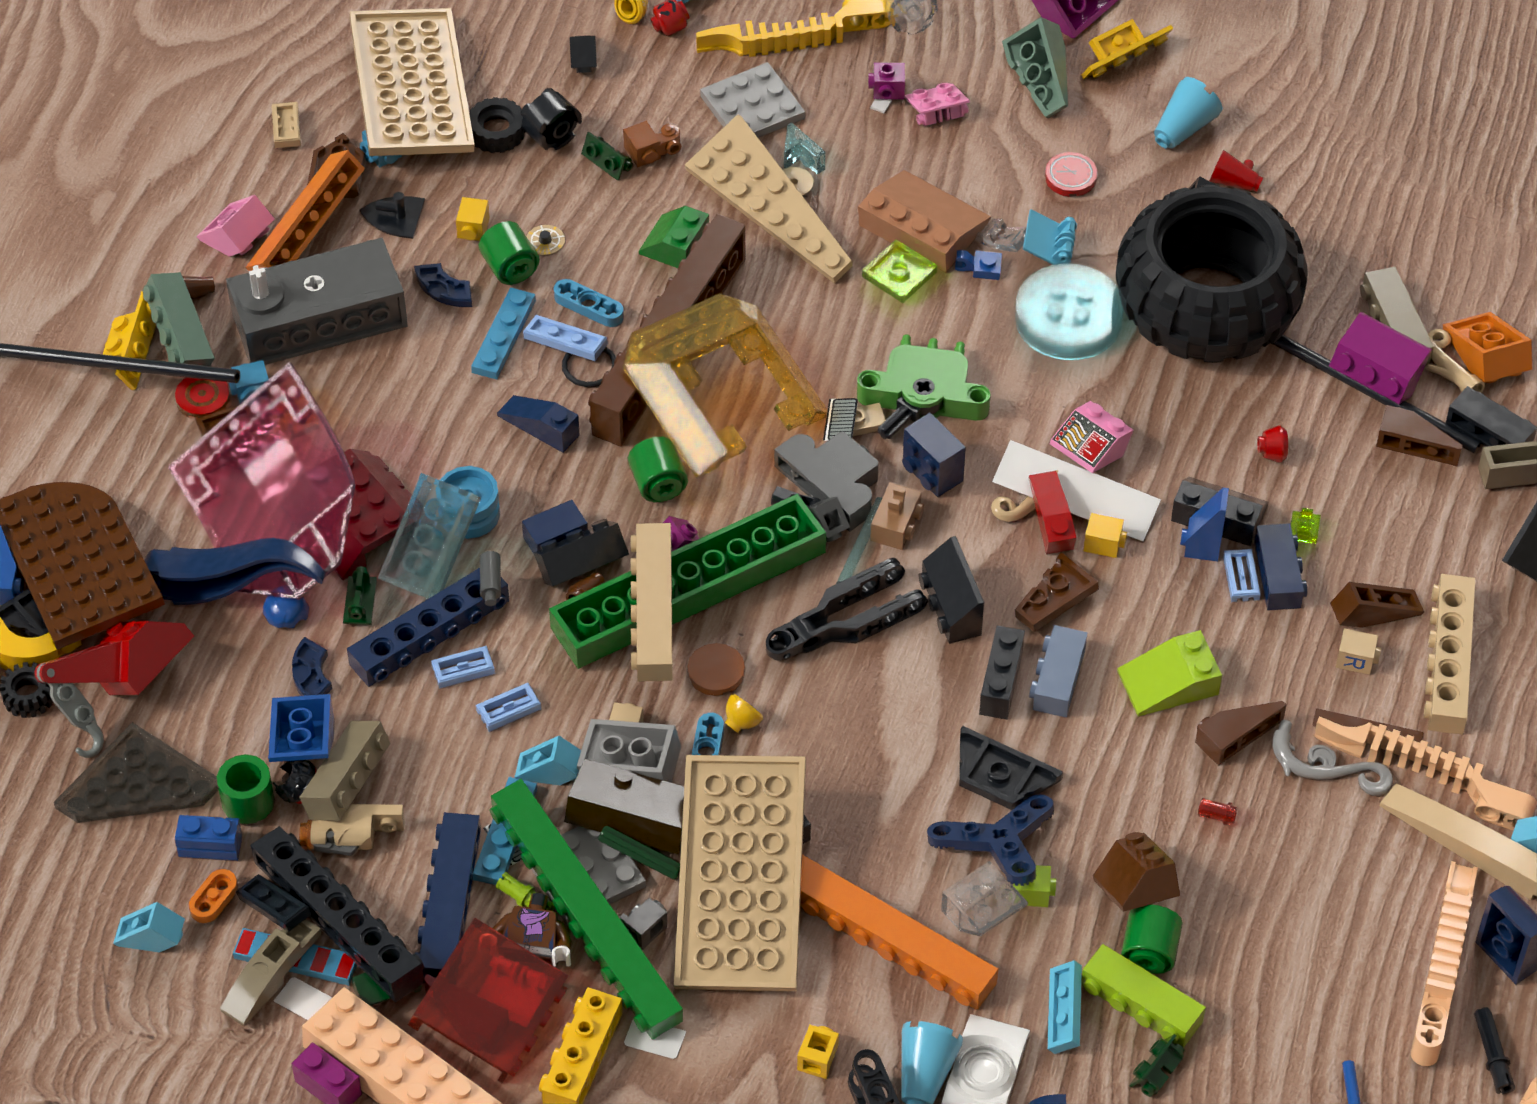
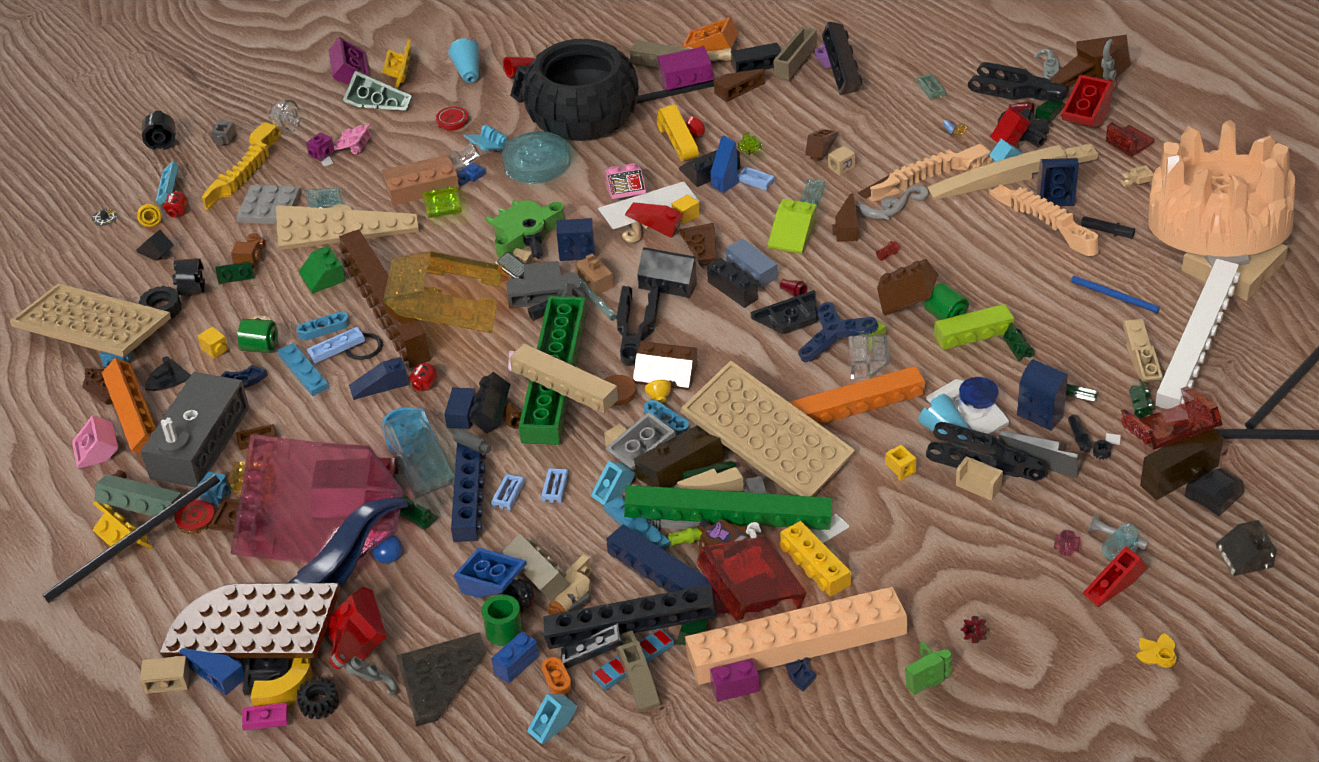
camera: 50 degrees left, 10 degrees down
tan plate [272,102,301,148] -> none
white sticker [274,977,332,1020] -> none
dark blue tile [292,637,333,696] -> none
green piece [627,437,688,503] -> none
medium azure plate [1048,960,1082,1054] -> none
dark blue brick [1254,523,1307,611] -> none
tan brick [1424,574,1475,735] -> none
none -> reddish brown tile [236,424,278,450]
none -> red head [409,363,438,391]
none -> slope [633,341,698,390]
none -> yellow beam [657,104,699,162]
none -> tan slope [677,467,744,492]
none -> dark red cone [780,279,808,297]
none -> clear light blue tile [801,179,825,207]
none -> clear blue tile [959,377,999,409]

